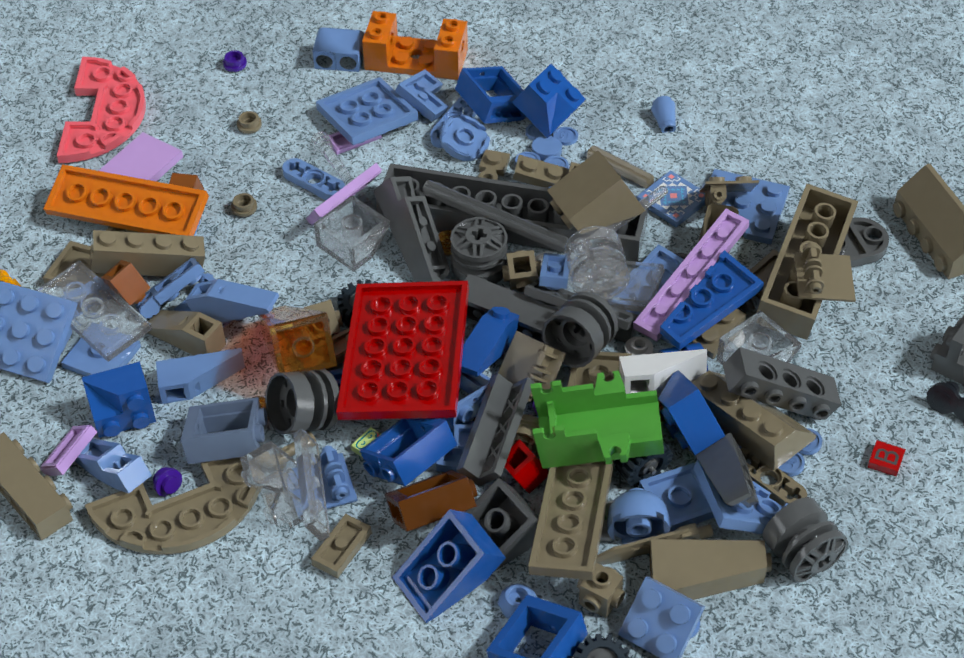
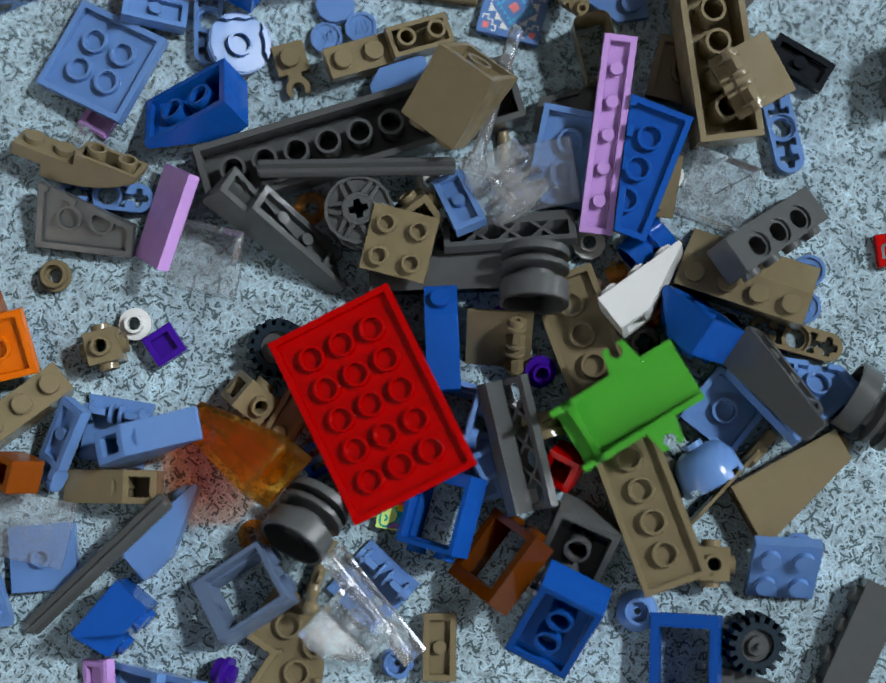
camera: 30 degrees left, 35 degrees up
none -> dark tan slope [10,128,149,188]
none -> dark grey axle [25,493,173,634]
none -> dark grey wing [34,181,136,258]
none -> dark tan brick [79,323,130,373]
none -> white plate [119,308,152,341]
none -> dark purple plate [142,322,189,368]
none -> blue slope [145,58,249,149]
none -> dark tan hinge [359,202,440,284]
none -> medium blue plate [382,646,414,680]
none -> medium blue beam [761,94,805,175]
none -> black plate [773,32,836,95]

